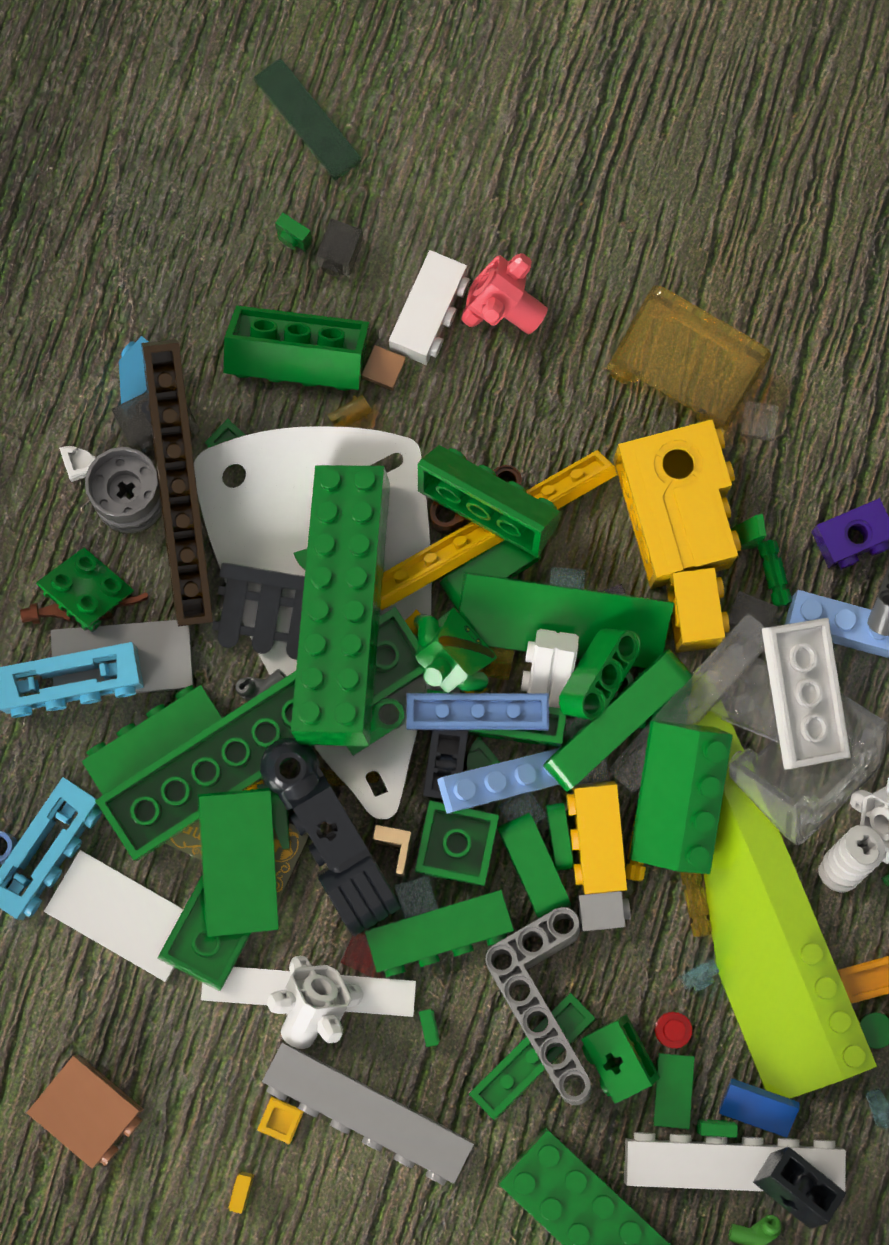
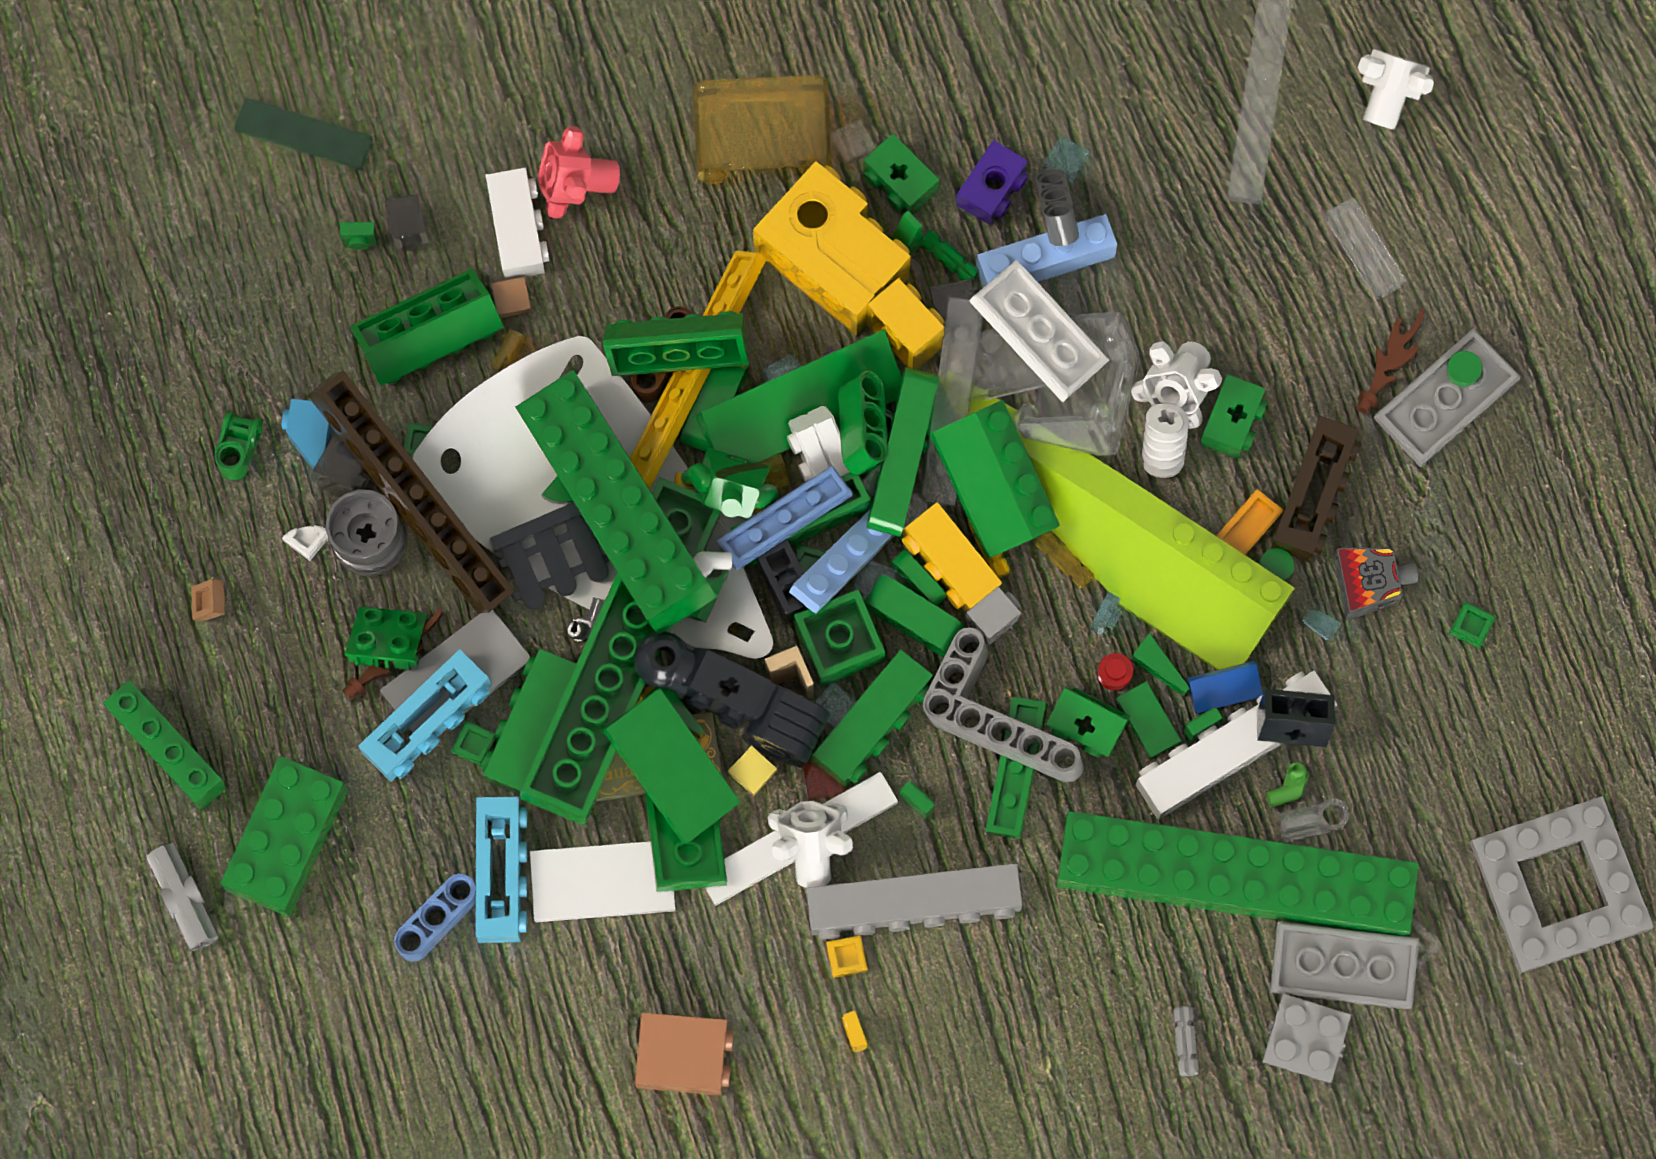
camera: 35 degrees left, 5 degrees down
none -> green piece [214,410,263,481]
none -> green tile [450,720,497,767]
none -> white arm [693,551,732,578]
none -> light yellow tile [728,746,777,796]
none -> green brick [863,133,939,215]
none -> green piece [1131,633,1190,697]

